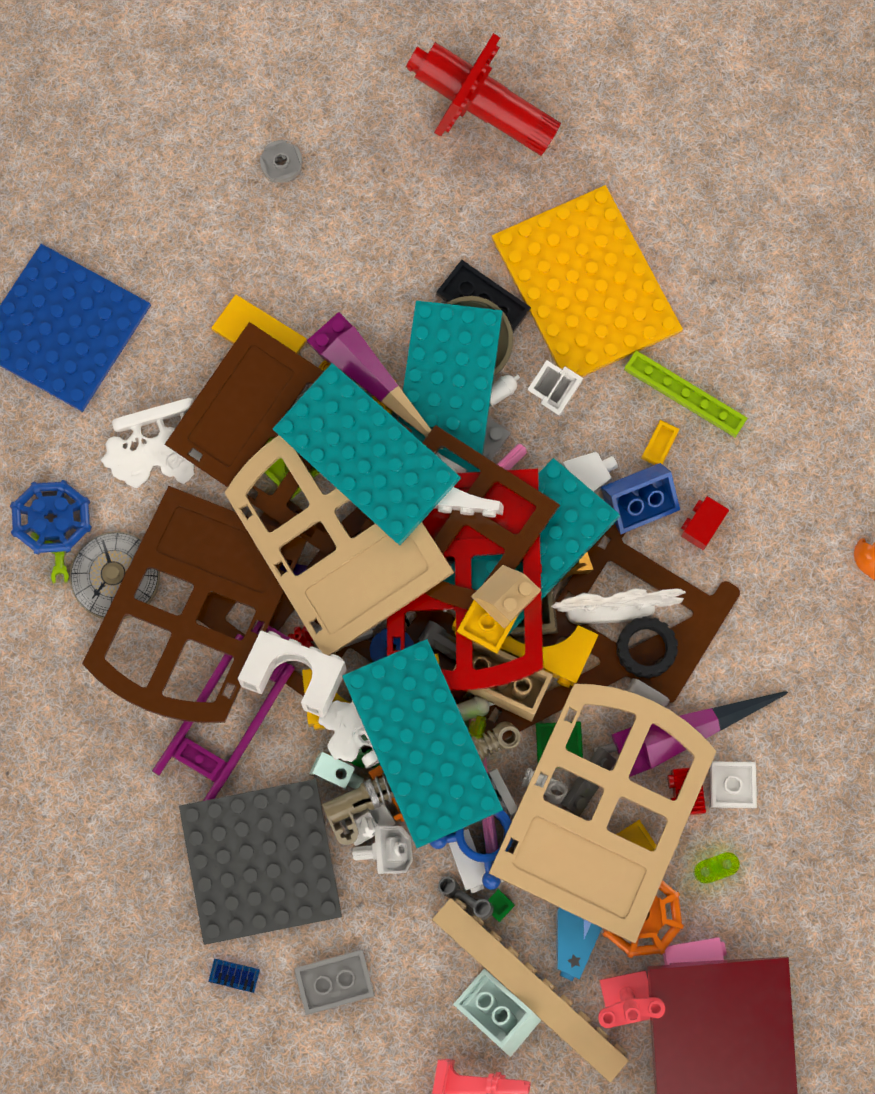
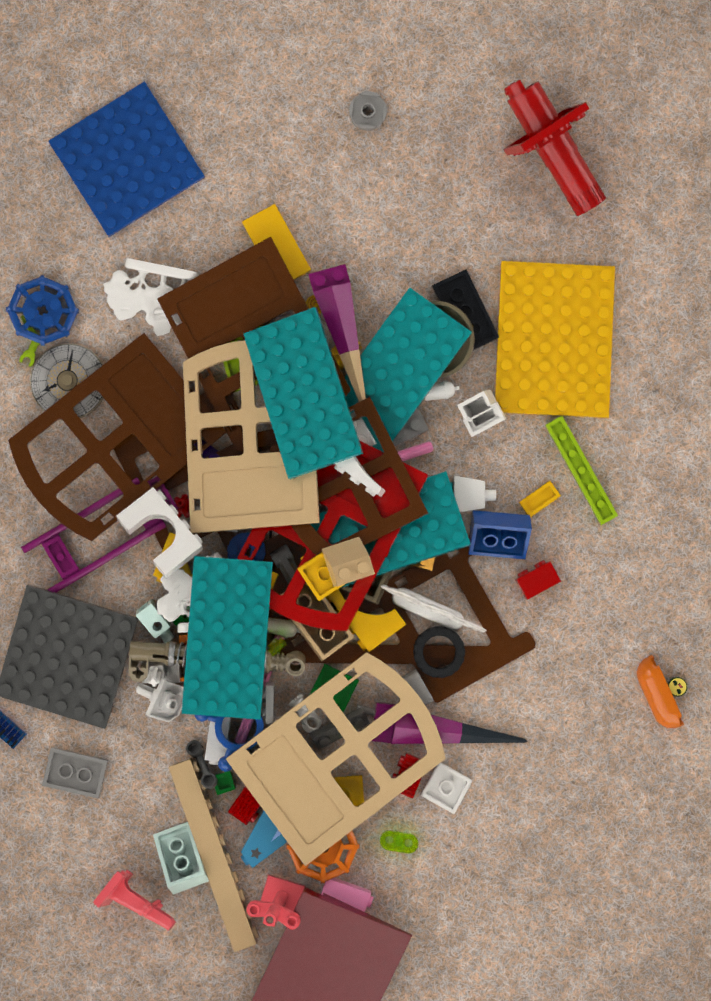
camera: 25 degrees right, 10 degrees up
none -> red brick [228,786,260,825]

